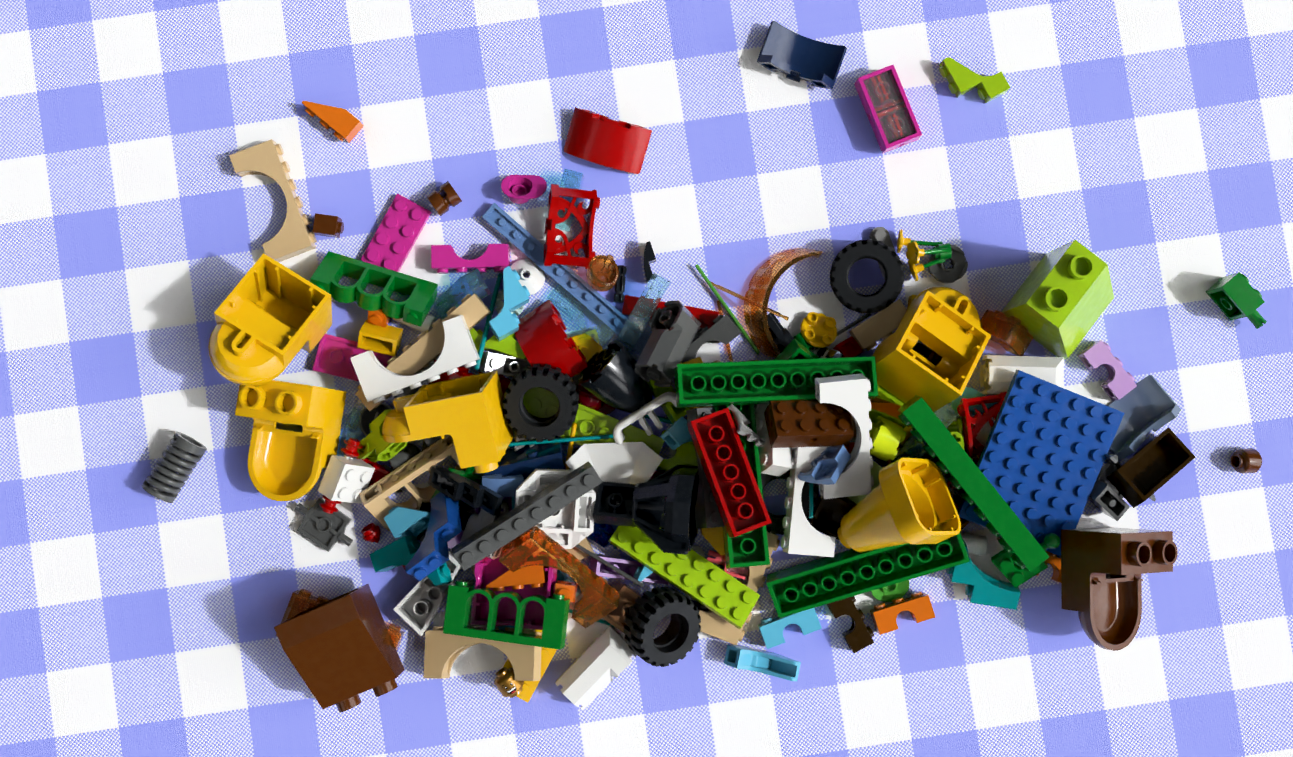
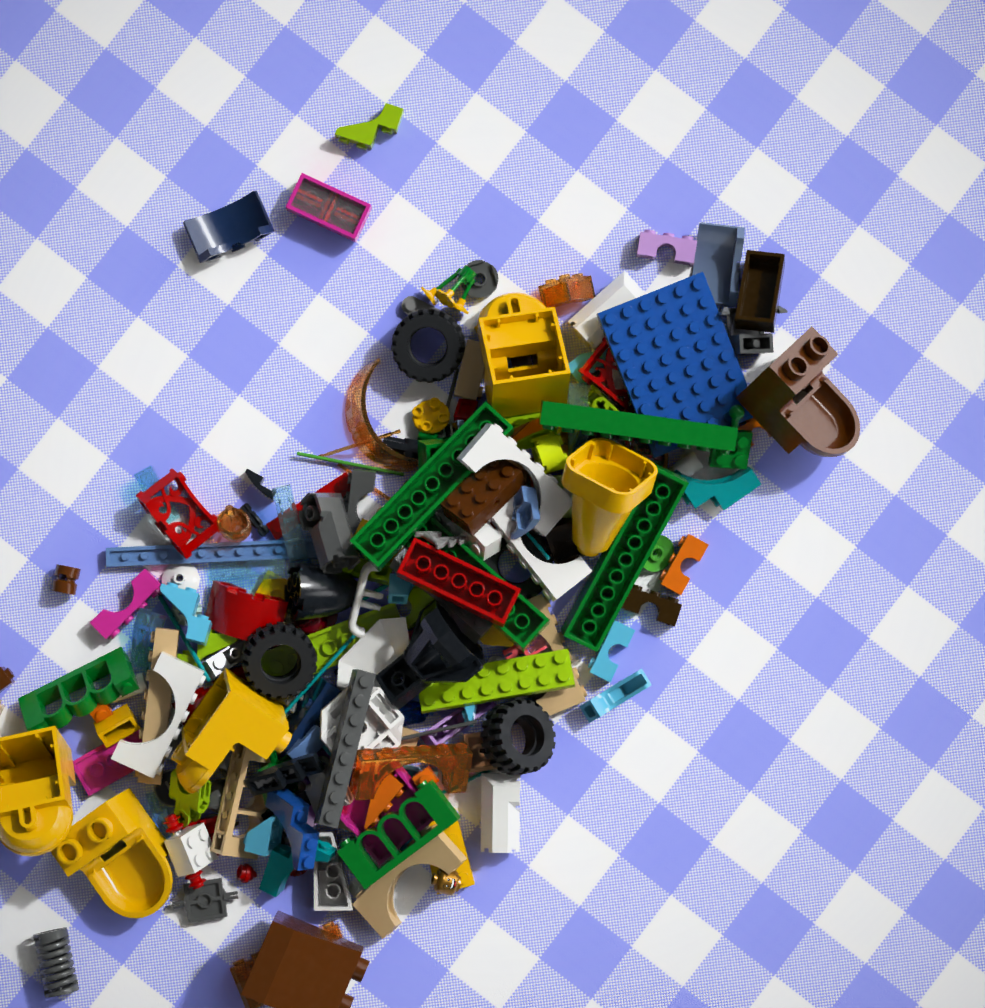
camera: 45 degrees left, 0 degrees up
dark pink plate [361,193,432,272] -> none
dark pink piece [501,175,547,204] -> none
red panel [564,107,652,174] -> none
yellow axle [566,422,577,470] -> none
lime slope [1000,240,1114,359] -> none
green brick [1205,272,1267,329] -> none
reddish brown head [1230,448,1262,474] -> none

